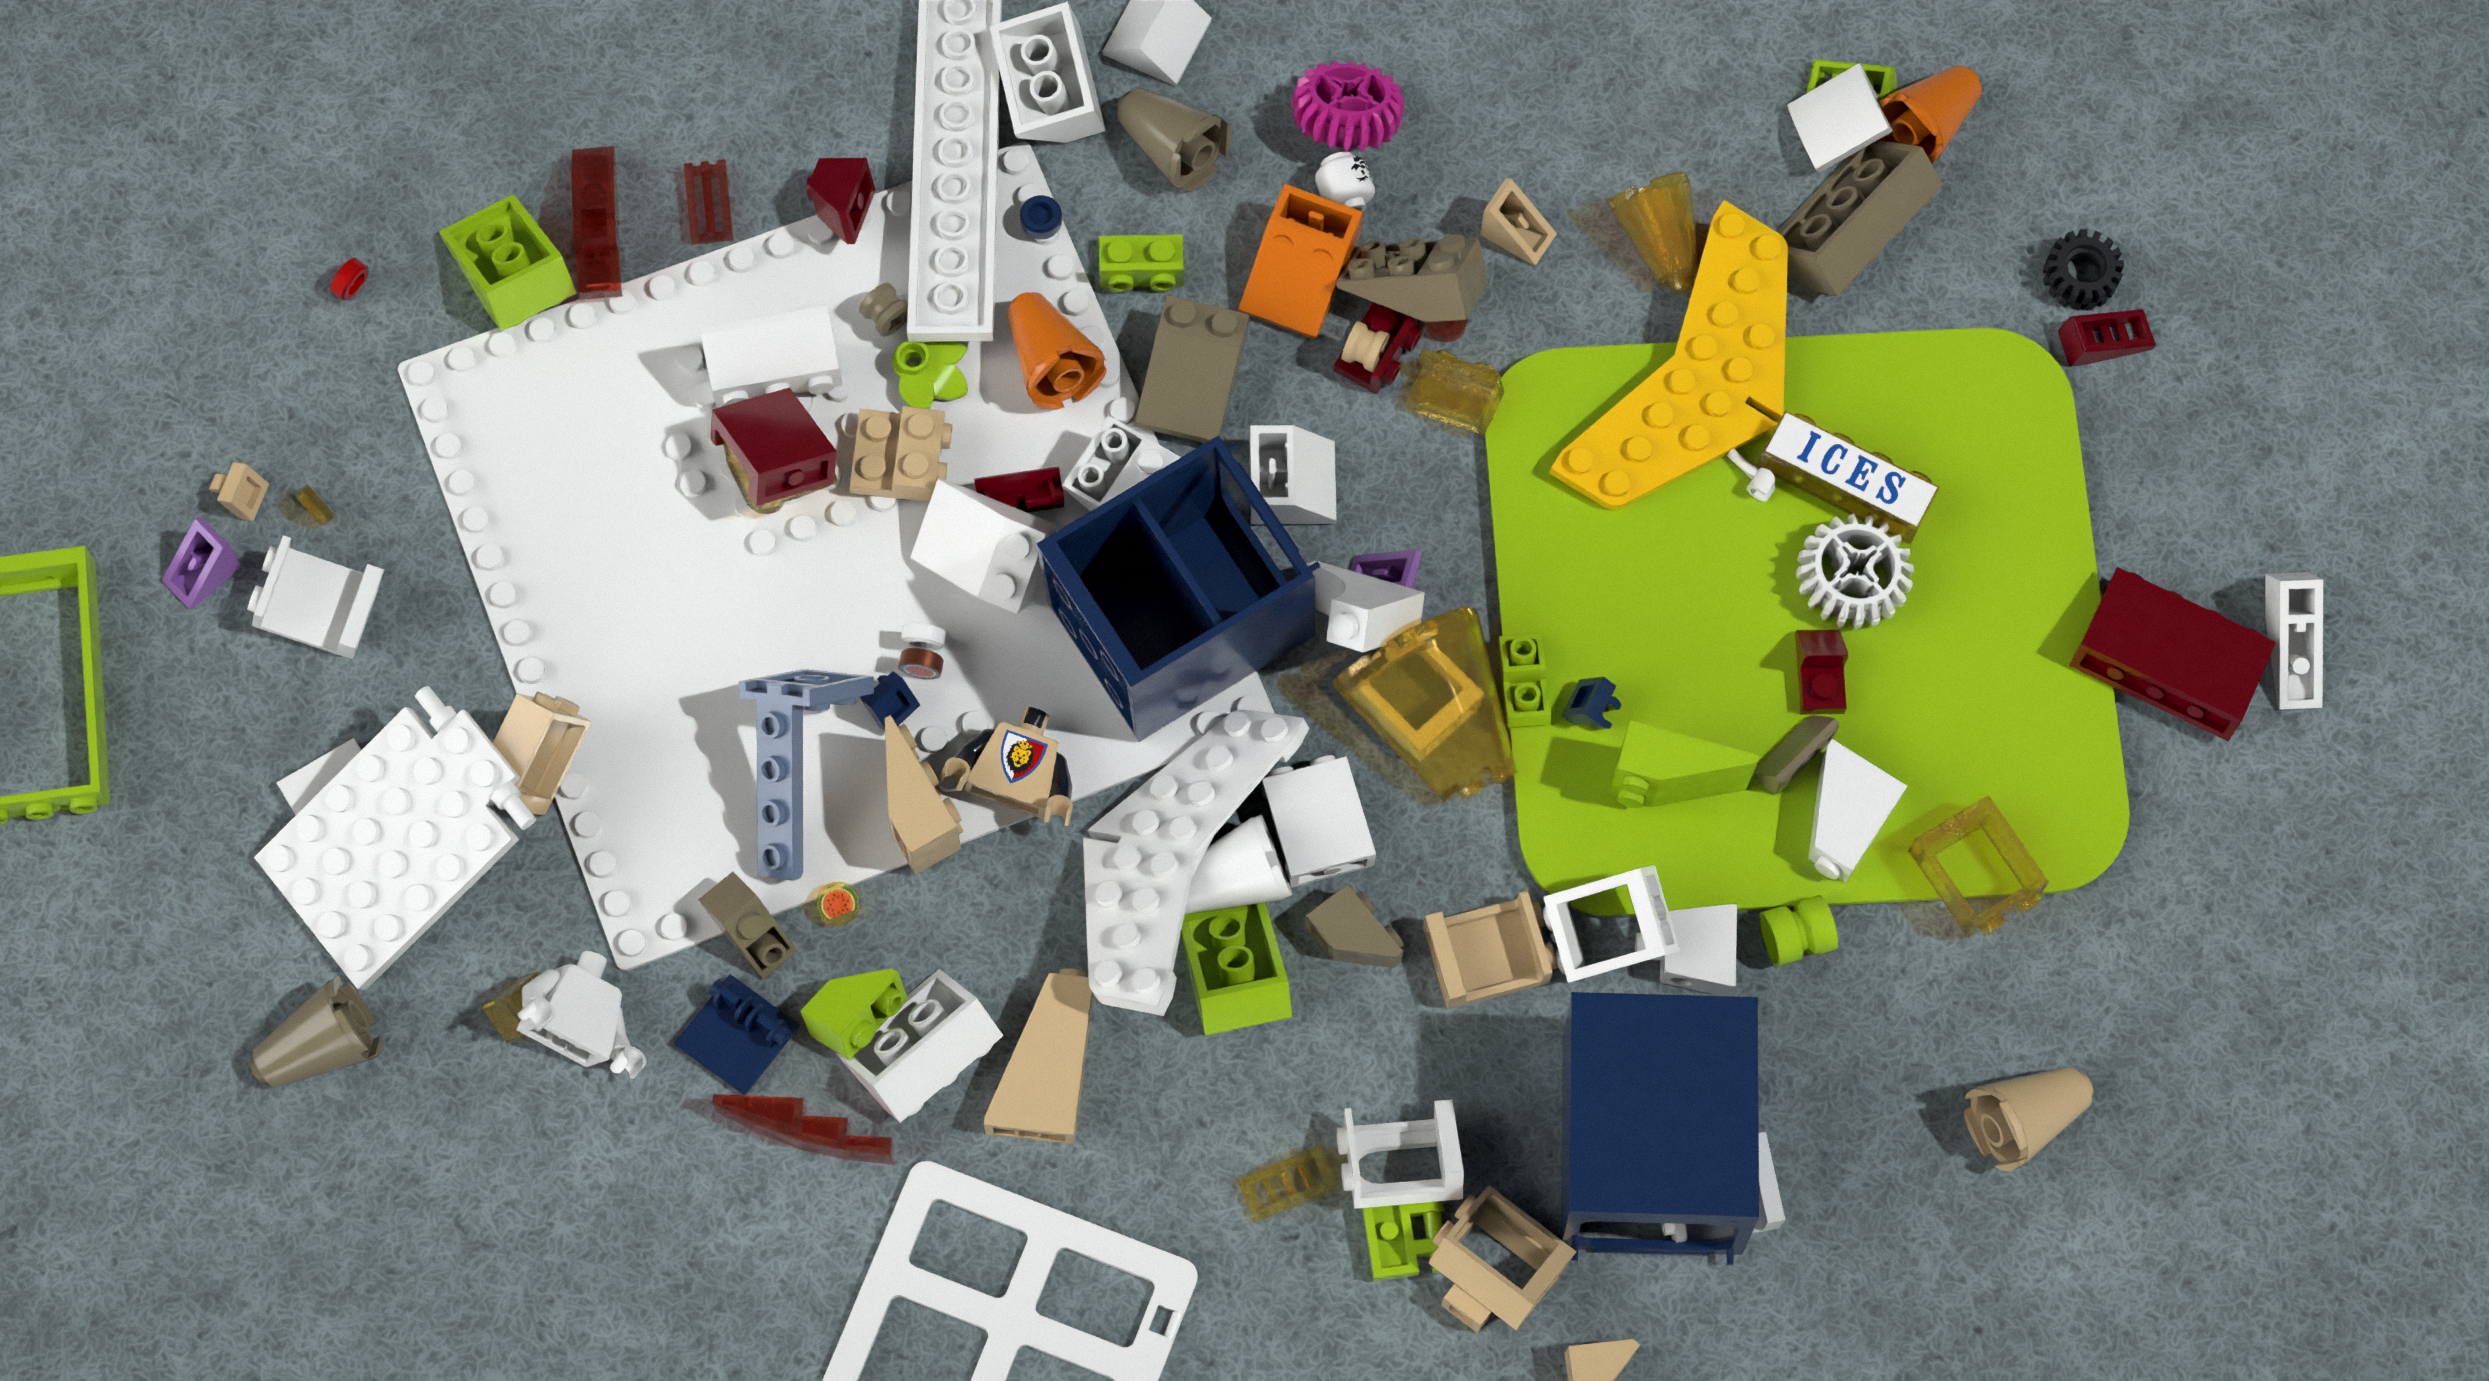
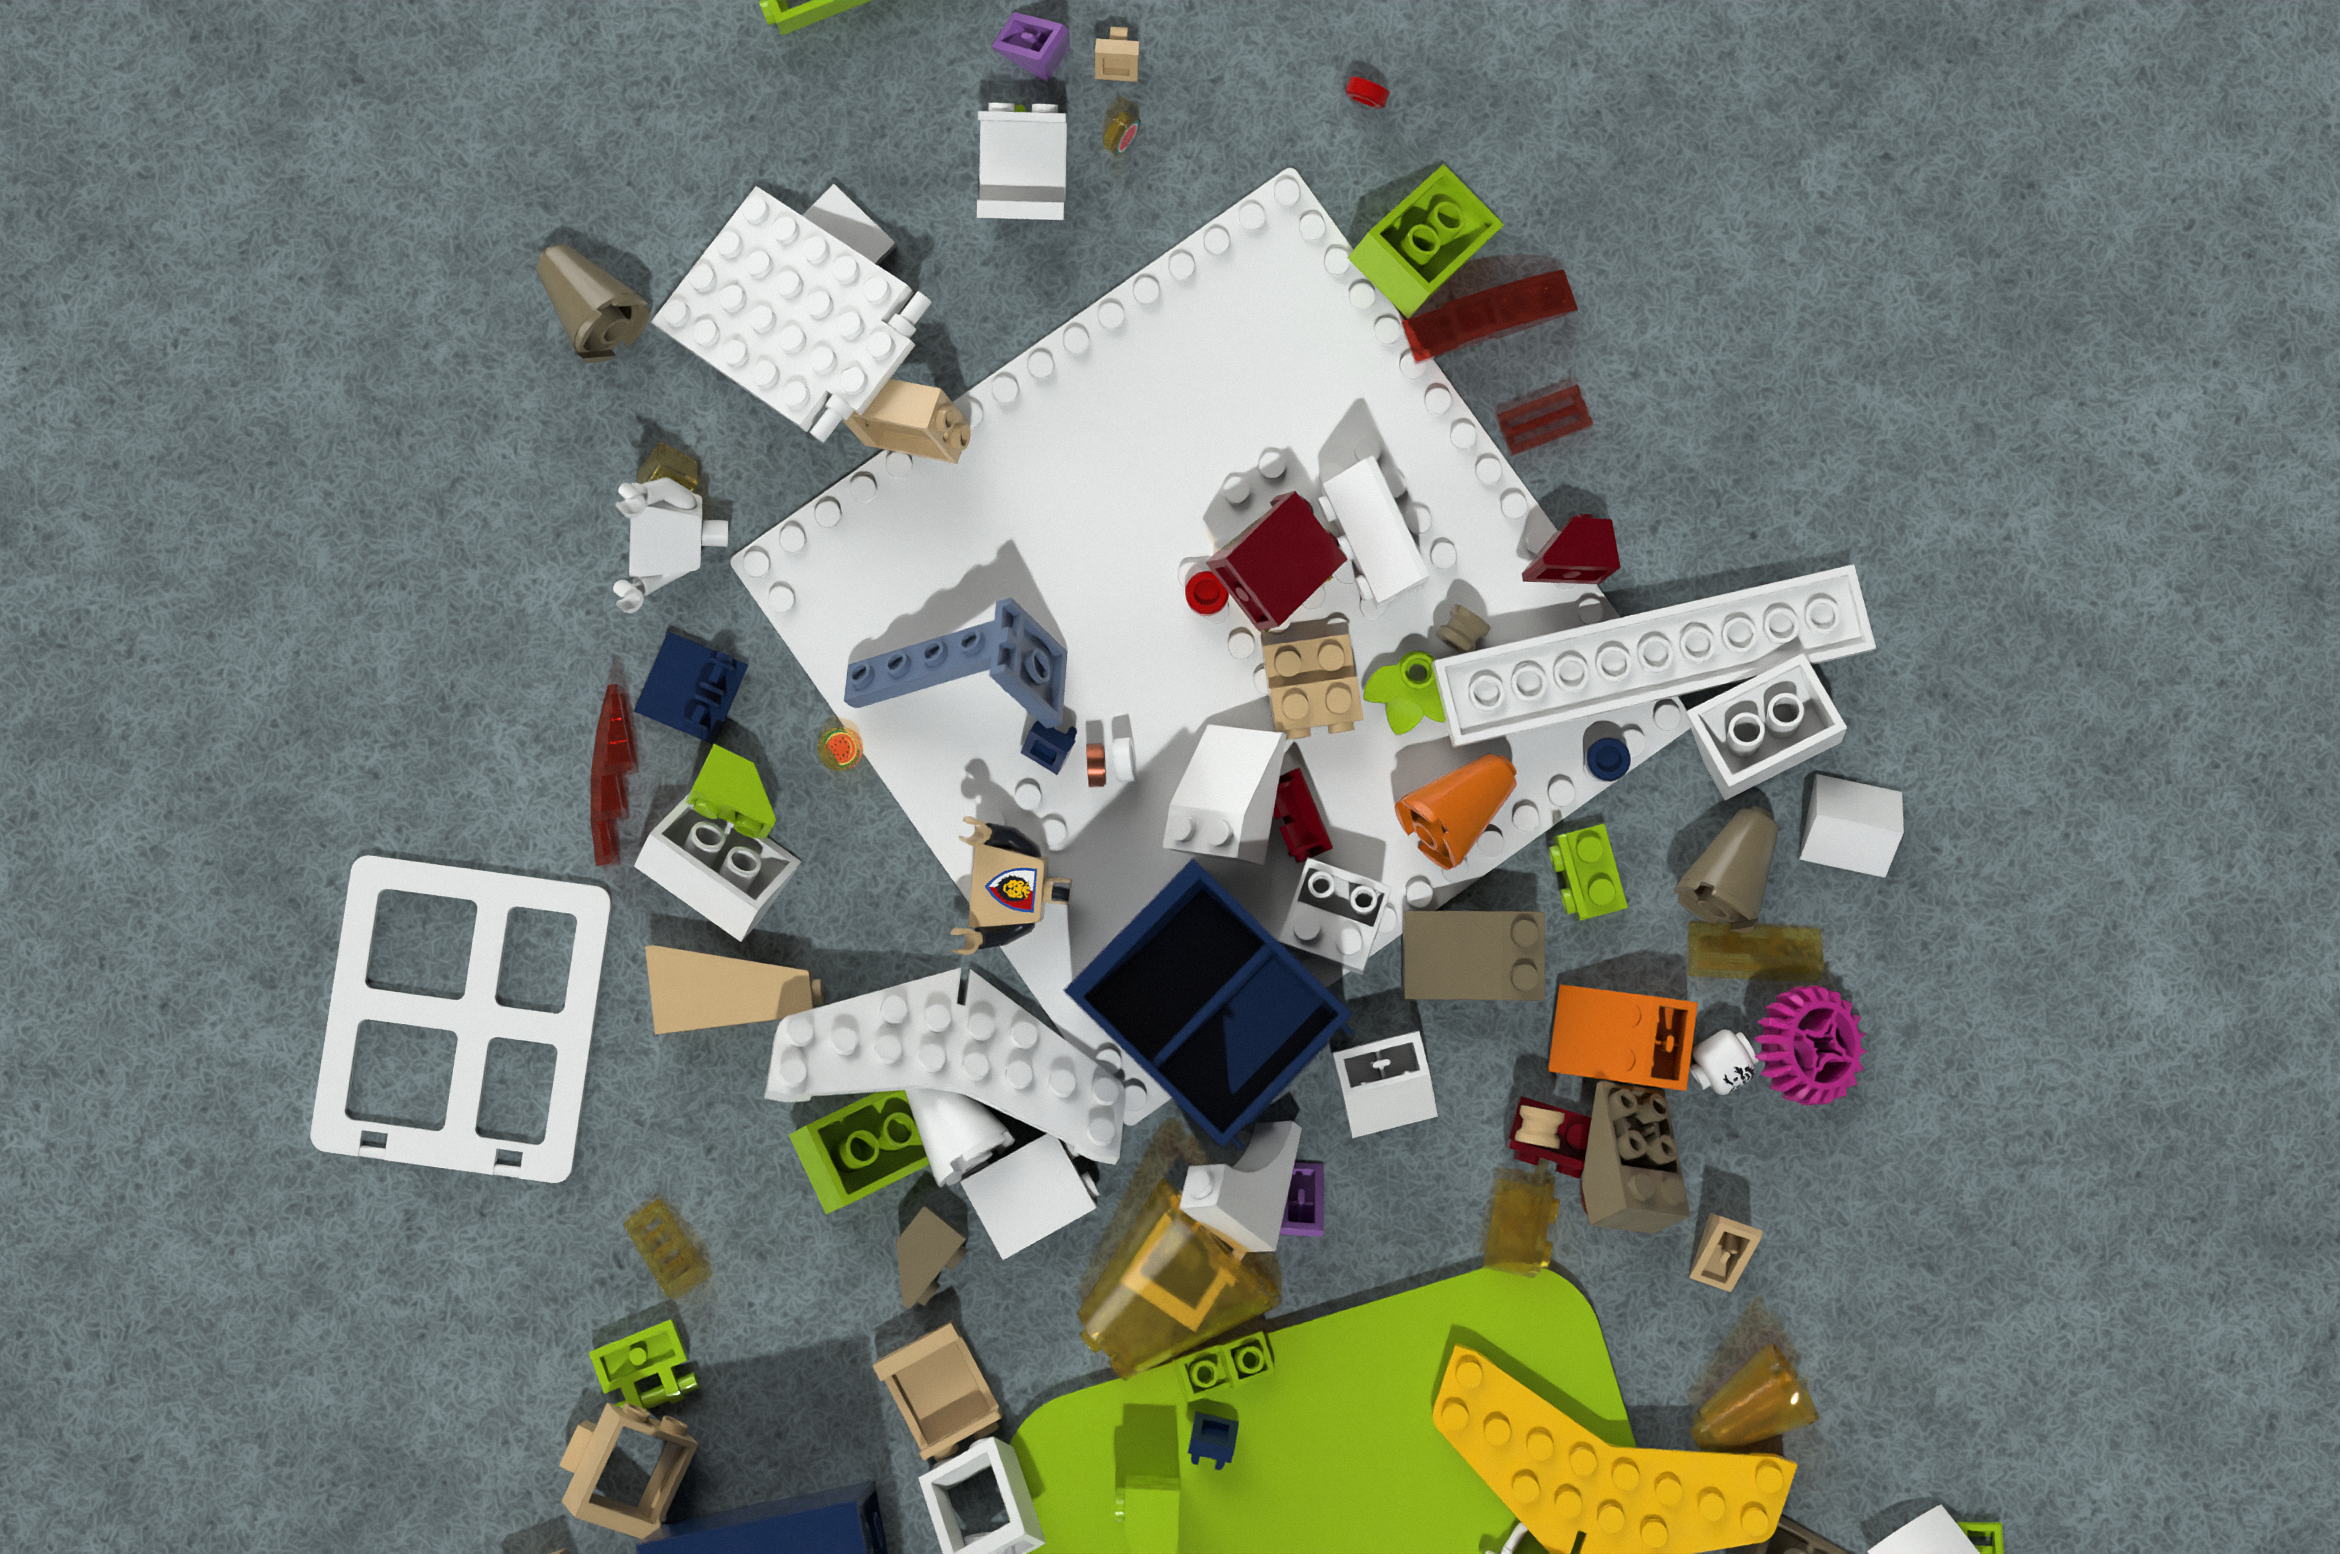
camera: 80 degrees right, 15 degrees up
dark tan slope [698,872,797,979] -> none
tan slope [885,715,963,875] -> none
white panel [1337,1099,1464,1209] -> none
none -> red tile [1185,571,1229,616]
none -> clear yellow slope [1687,923,1824,982]

